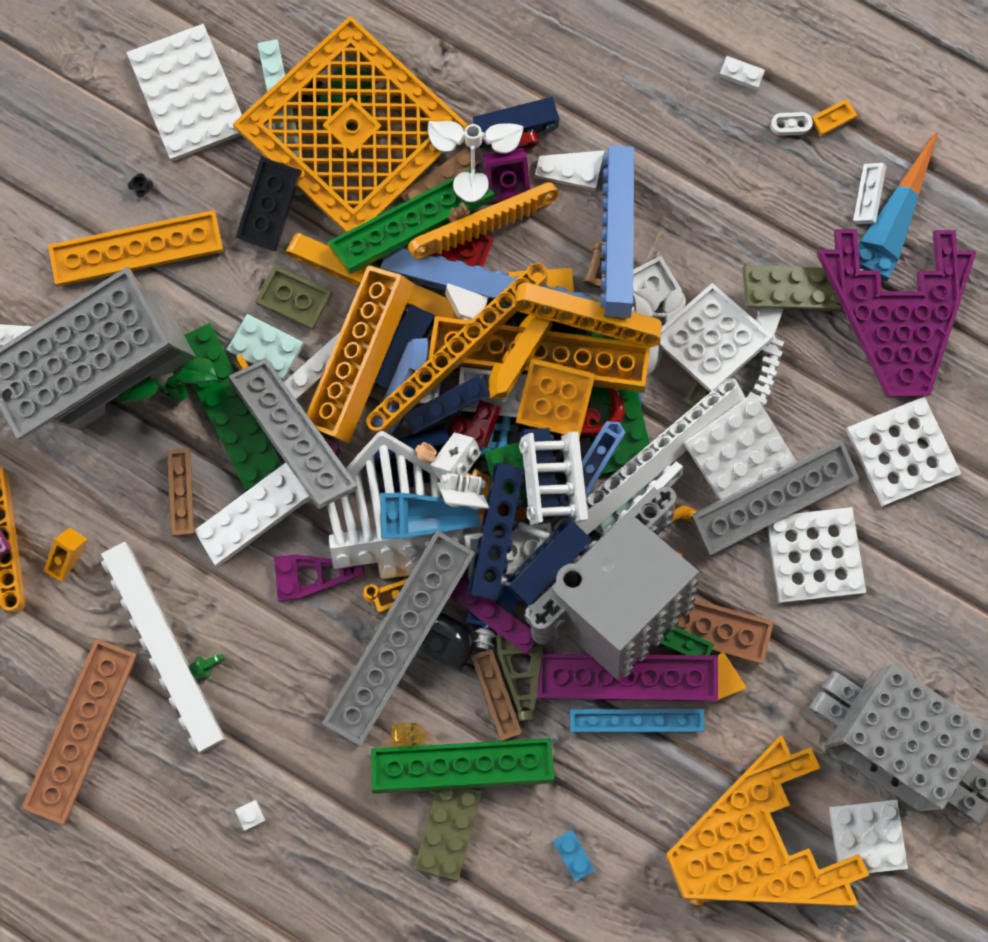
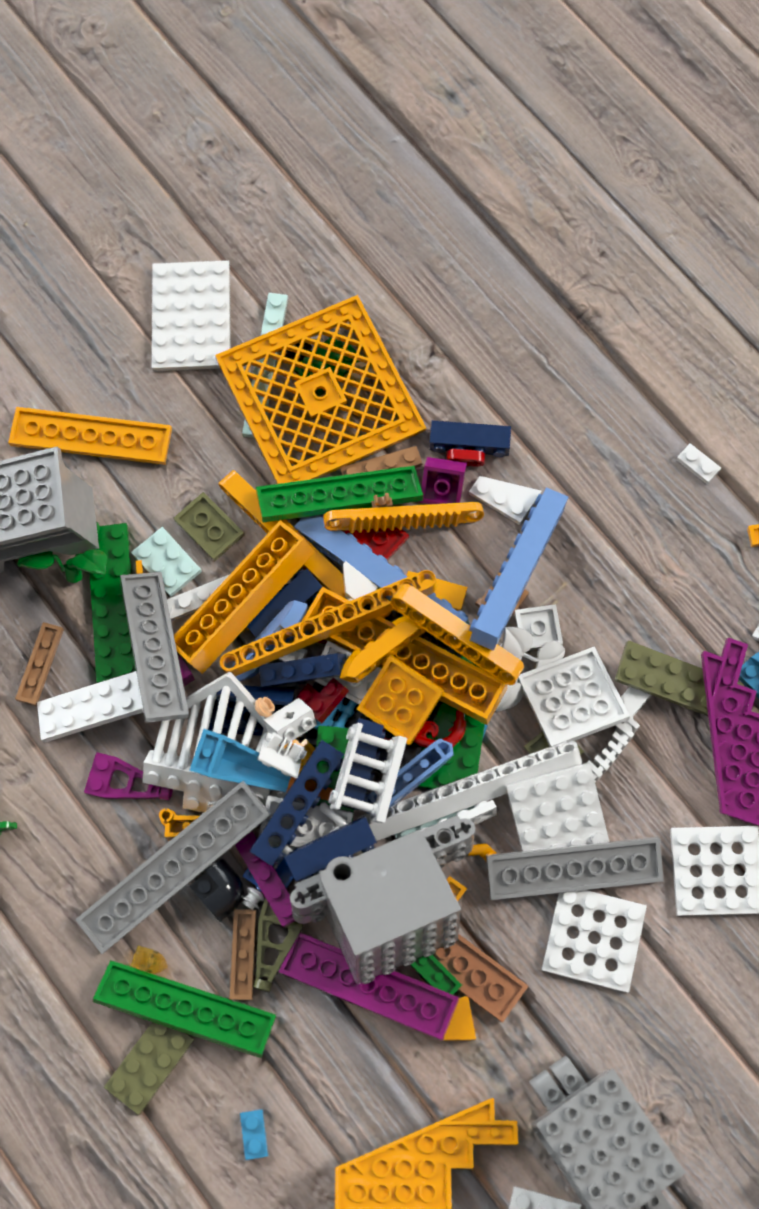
camera: 30 degrees right, 5 degrees down
black plate [128,173,153,197] -> none
black plate [236,156,302,251] -> none
white plant [428,121,524,203] -> none
dark azure plate [570,709,705,733] -> none
white plate [770,112,813,136] -> none

